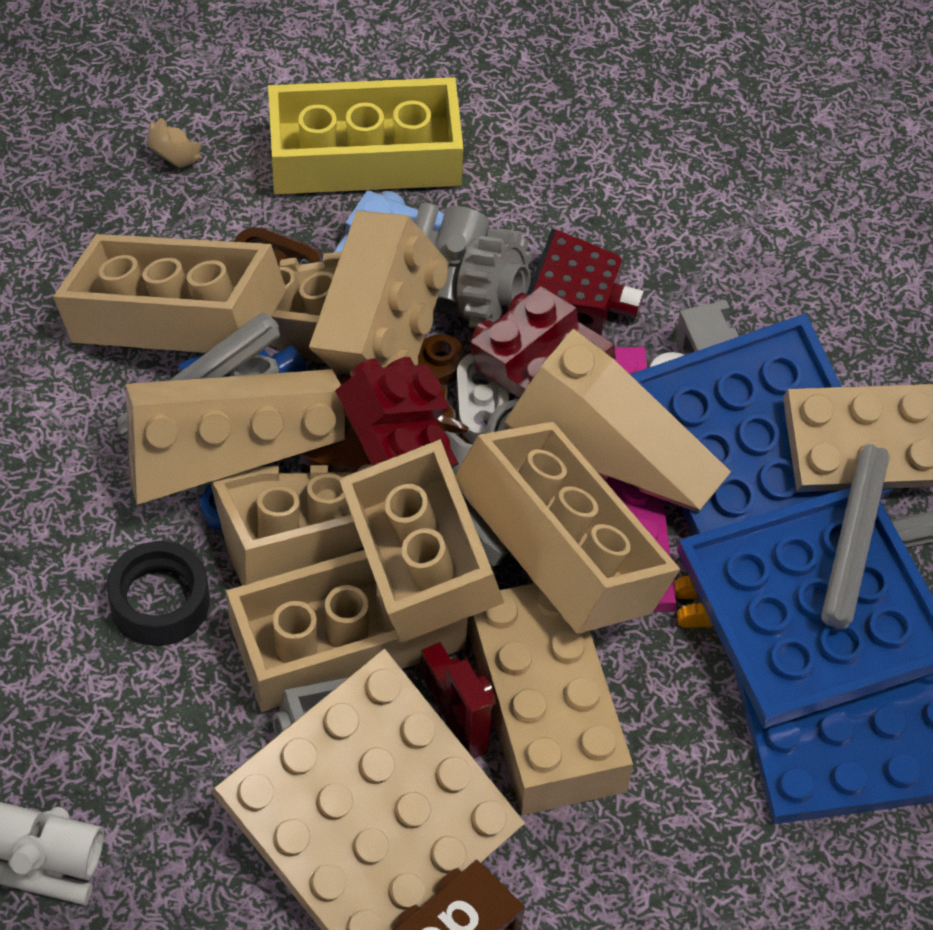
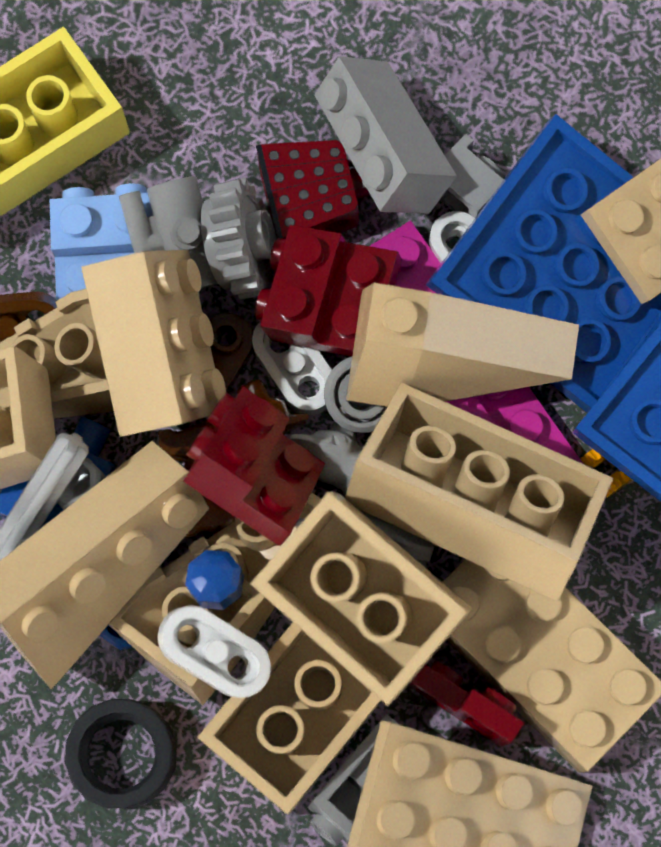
camera: 25 degrees left, 20 degrees up
none -> white plate [158,606,271,698]
none -> blue tile [185,550,244,610]
none -> light grey brick [314,56,457,214]

